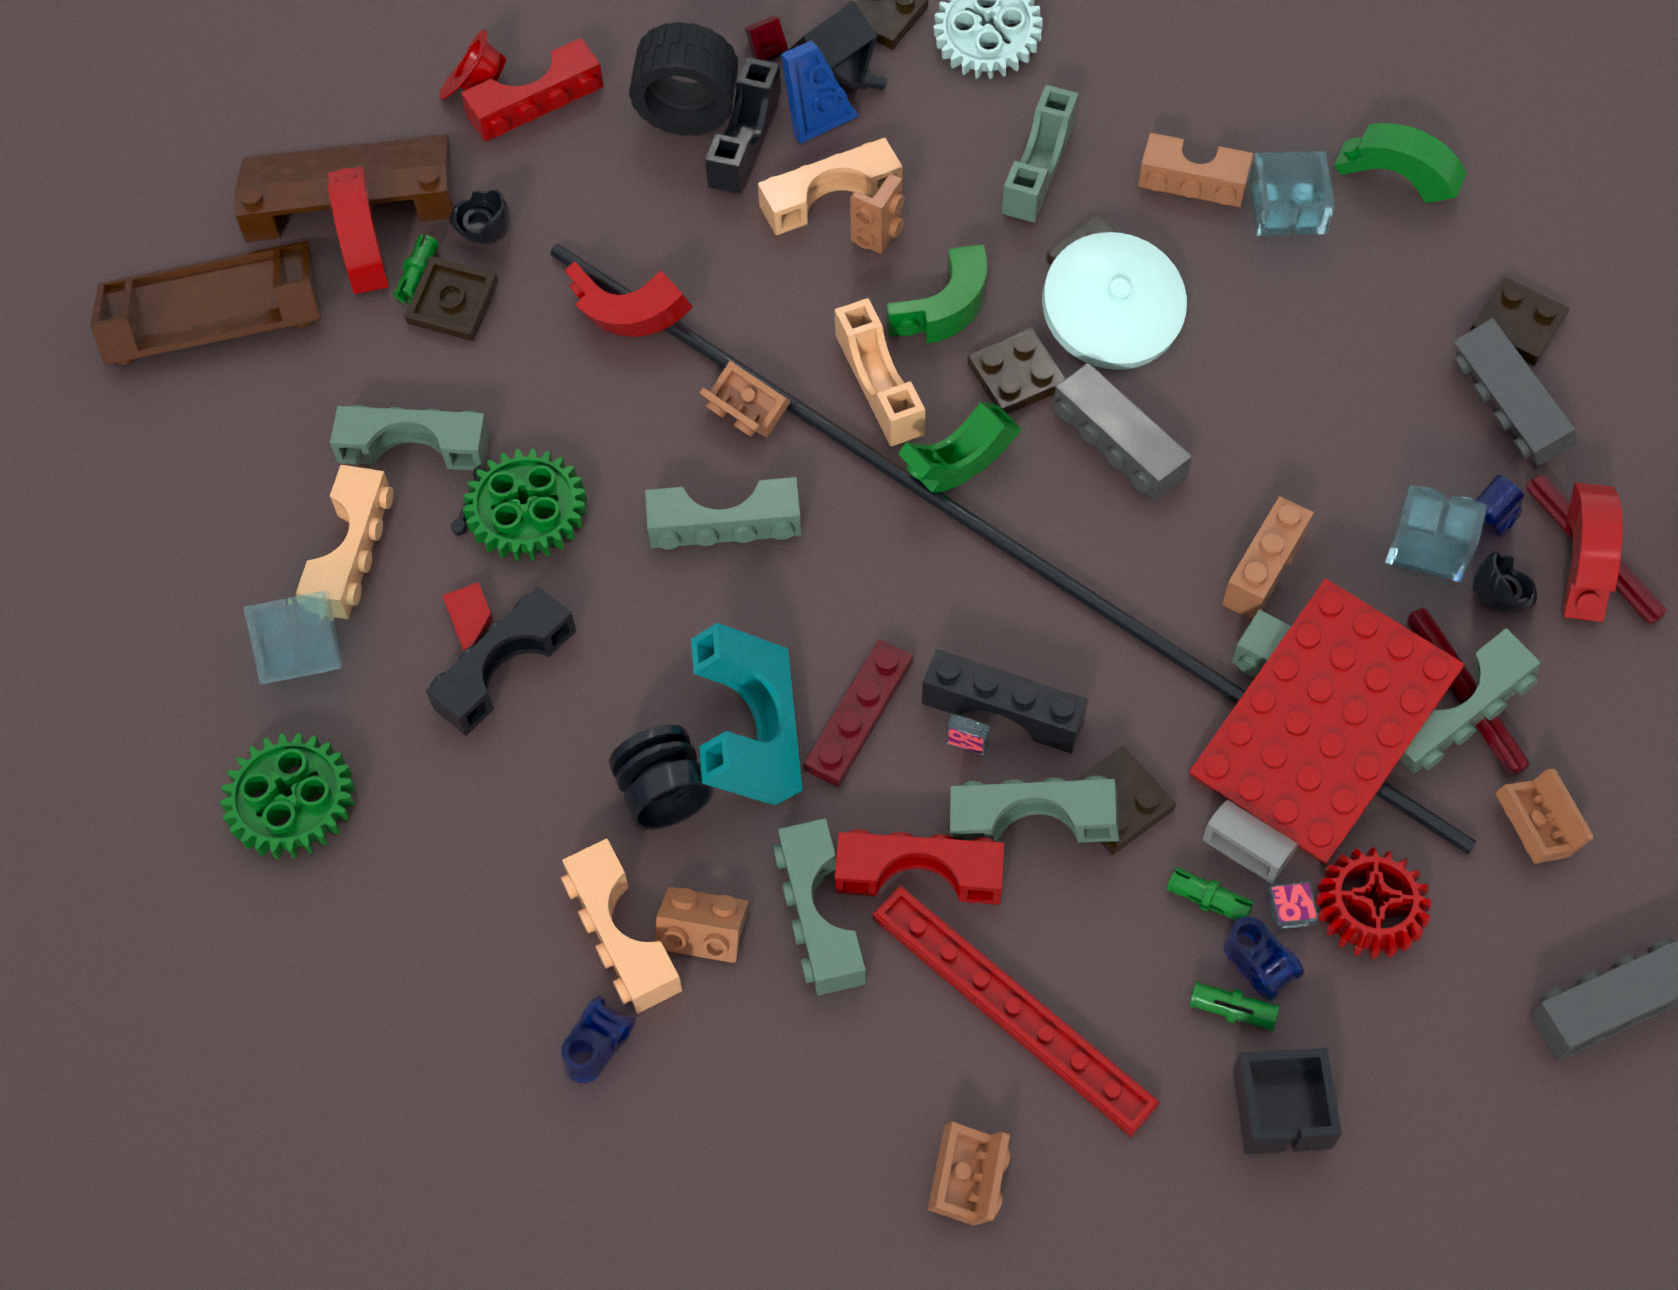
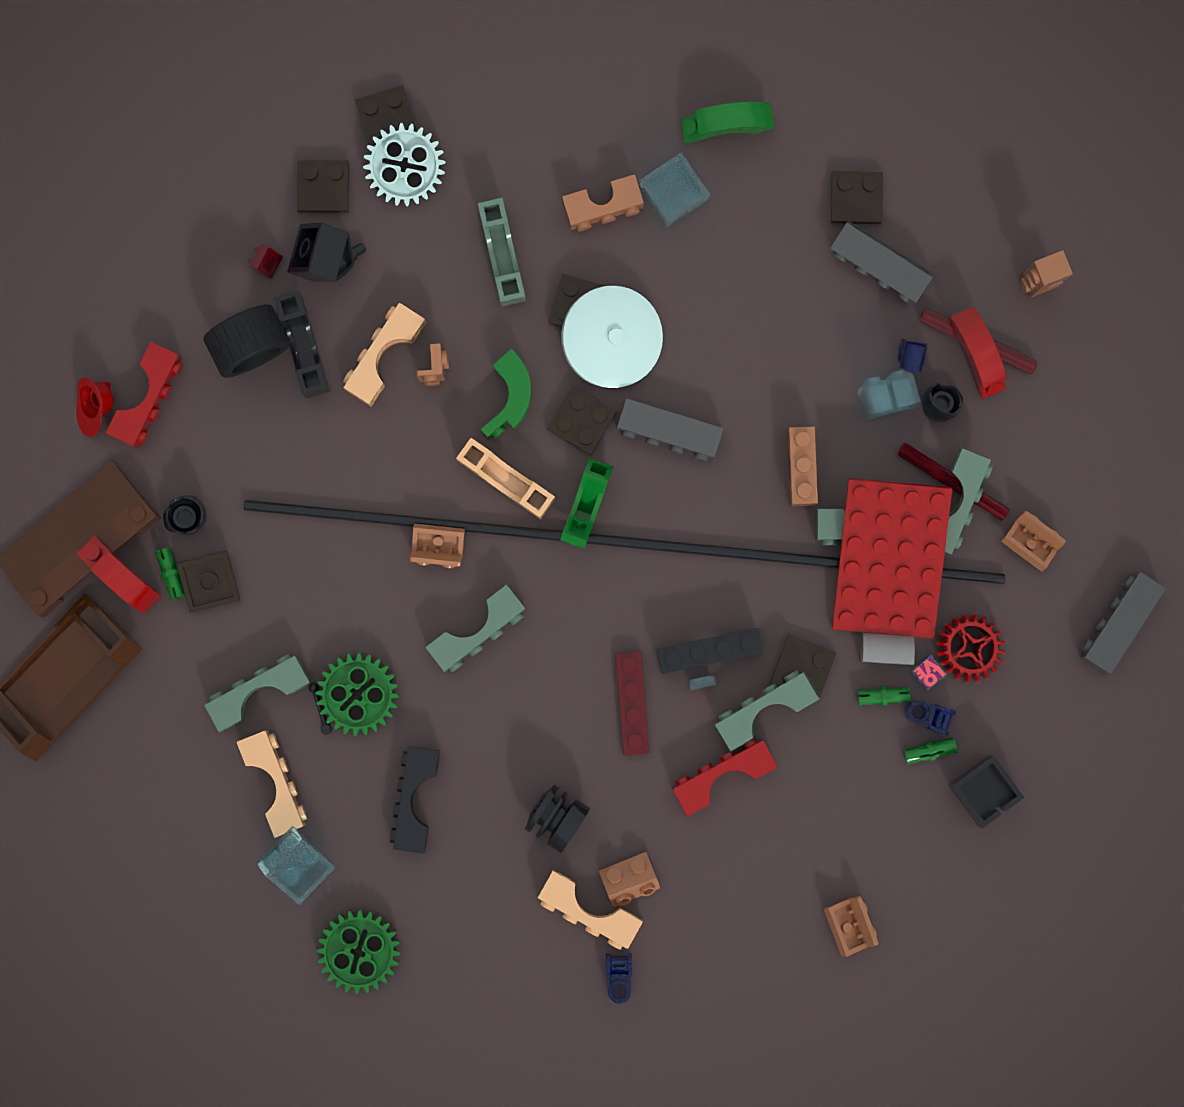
camera: 35 degrees left, 25 degrees up
red tile [442,582,493,651] -> none
red arch [564,261,693,337] -> none
teal arch [691,623,803,805] -> none
sand green arch [772,818,866,996] -> none
blue wing [781,40,859,144] -> none
red tile [873,885,1160,1138] -> none

